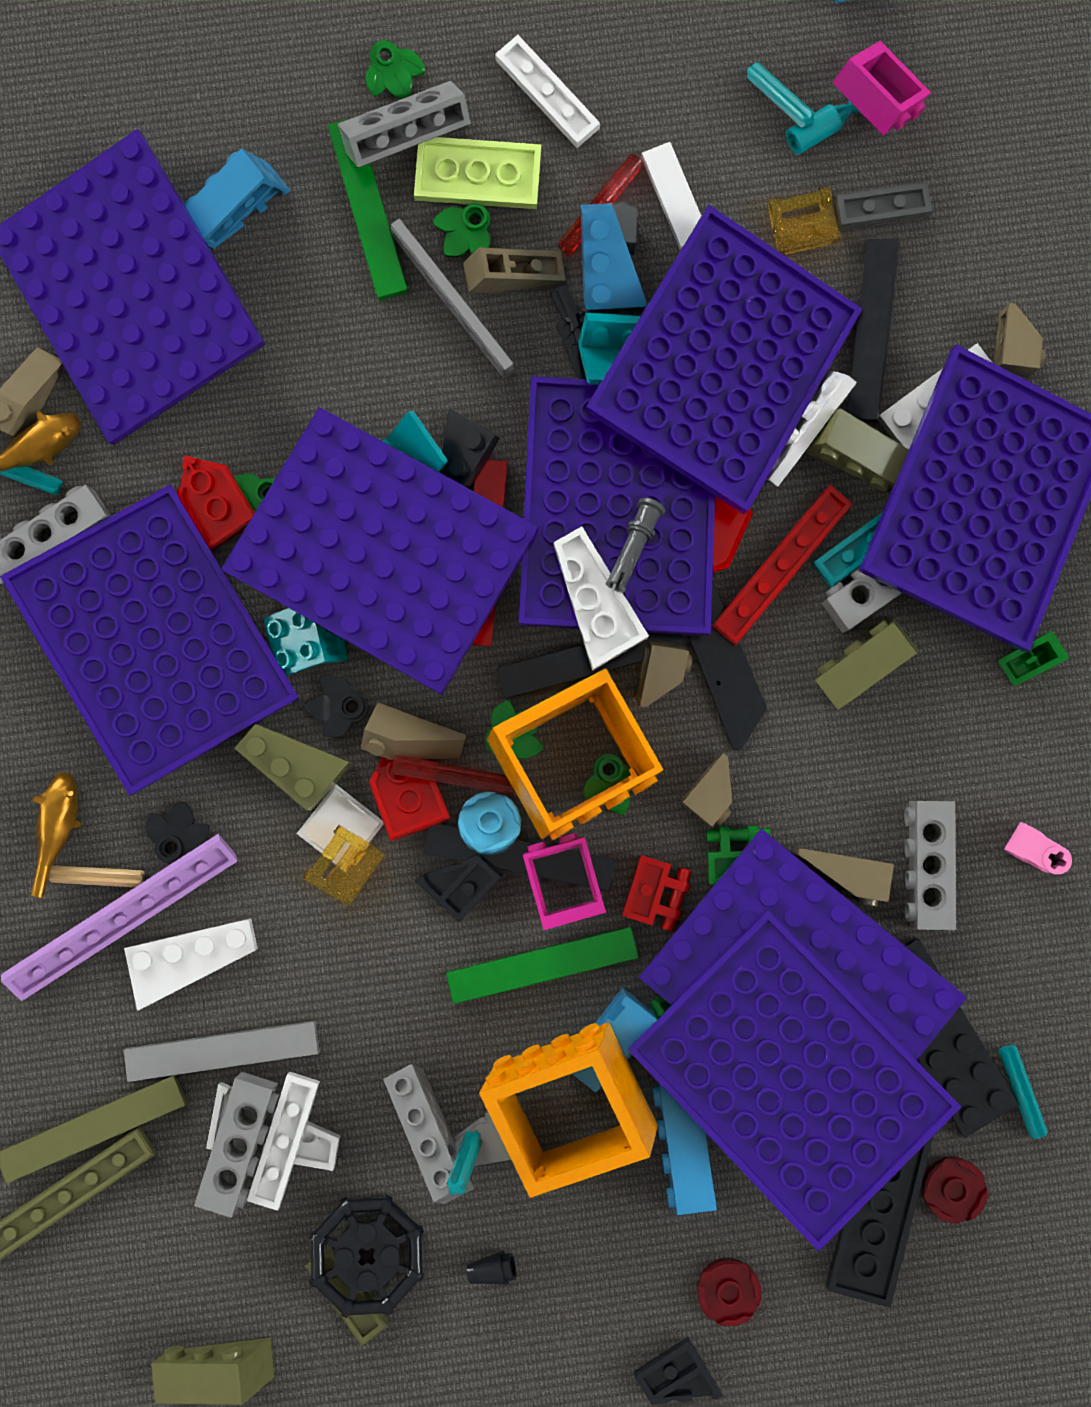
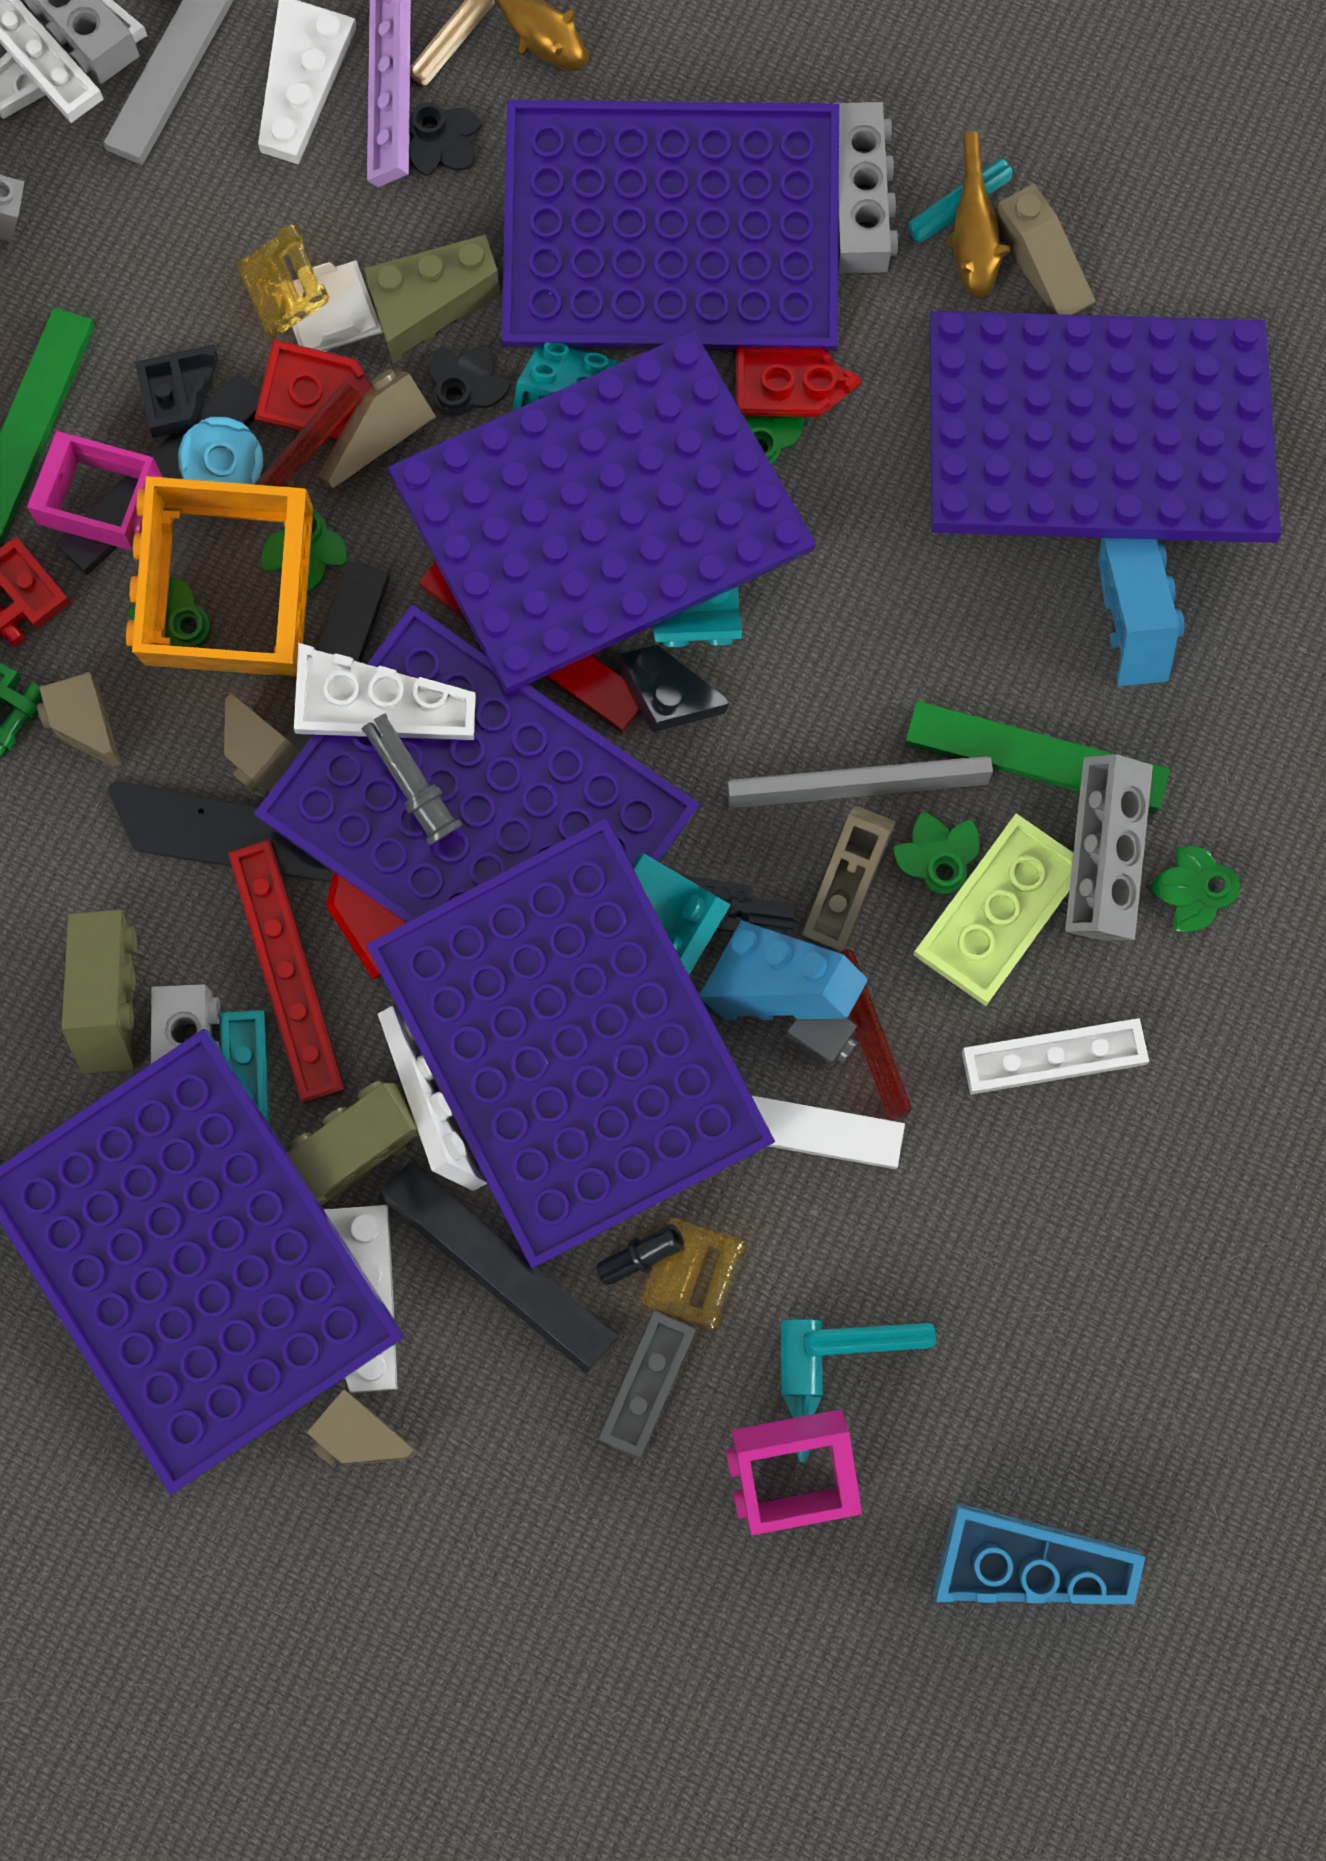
camera: 130 degrees right, 10 degrees down
none -> black axle [596,1224,685,1285]

